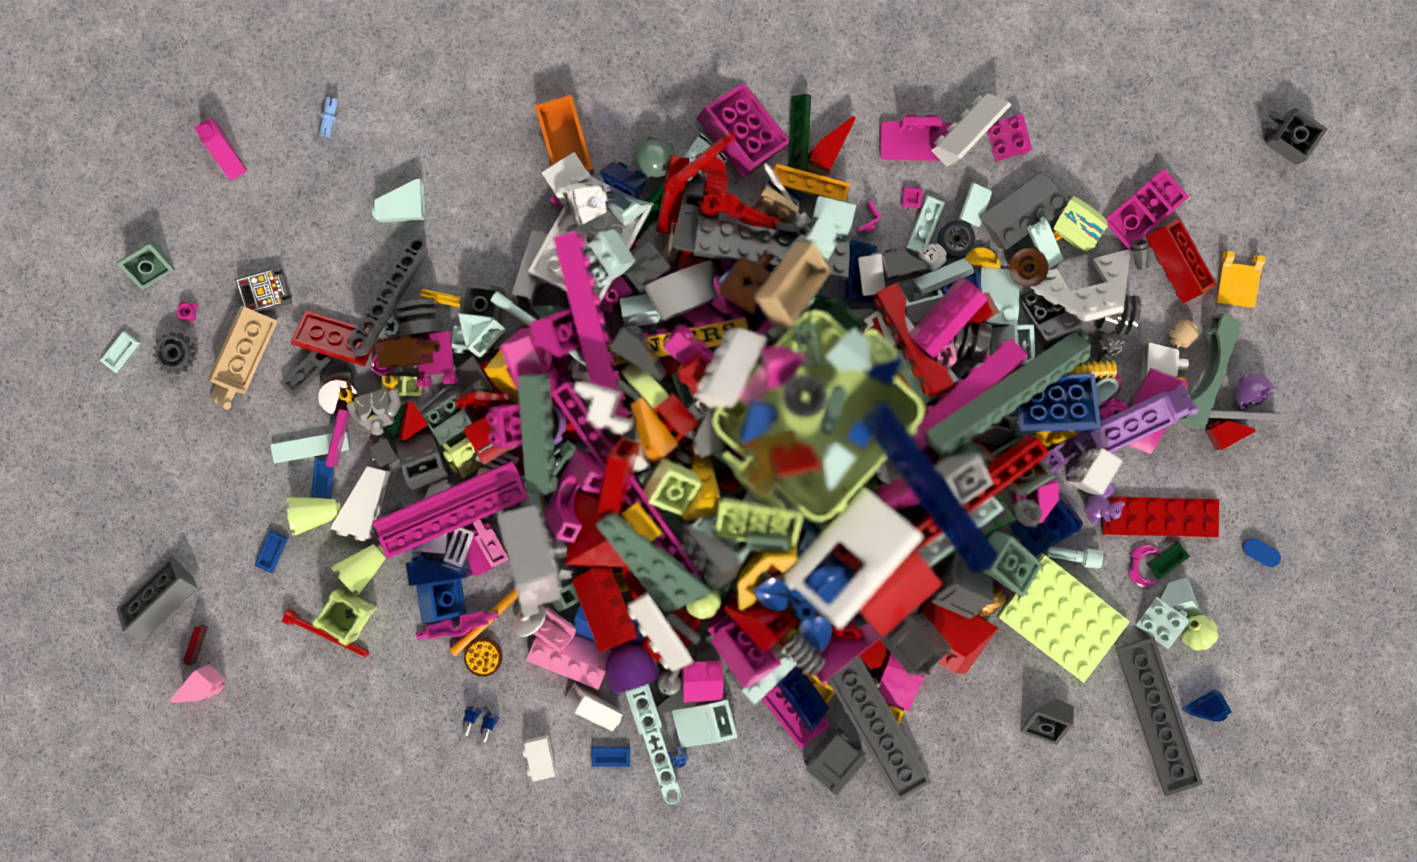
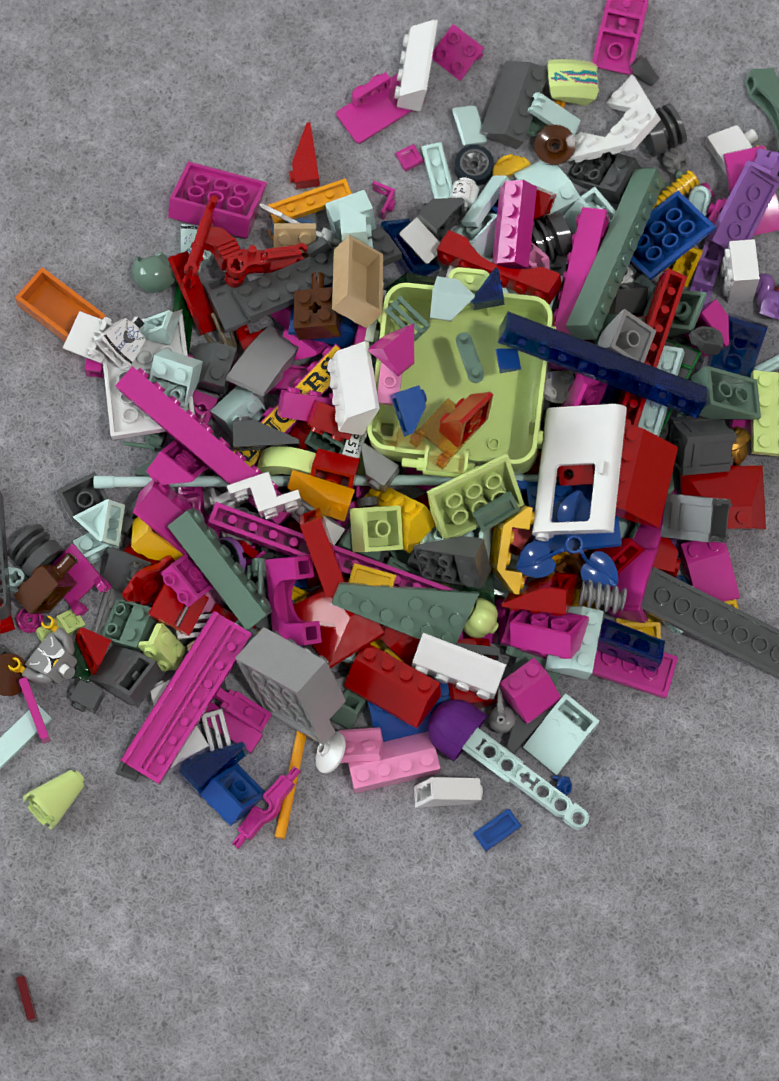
camera: 30 degrees left, 15 degrees down
bright pink slope [170,664,226,703] -> none
blue tile [254,530,289,573] -> none
red piece [281,608,369,657] -> none
blue tile [311,459,335,499] -> none
yellowish green container [312,587,377,645] -> none
white slope [331,467,391,541] -> none
yellowish green cone [331,544,386,596] -> none
yellow axle [420,289,461,307] -> none
clear blue piece [462,702,500,742] -> none
tile [464,638,503,677] -> none
light grey slope [512,230,548,311] -> none
white brick [522,735,557,782] -> none
clear blue slope [599,162,647,199] -> none
dark grey wheel [782,374,828,418] -> none
dark green plate [788,94,811,172] -> none
dark grey container [804,727,867,796] -> none
light aqua slope [823,442,856,490] -> none
red slope [1146,218,1217,303] -> none
tan head [1168,319,1198,348] -> none
yellow flag [1216,251,1265,308] -> none

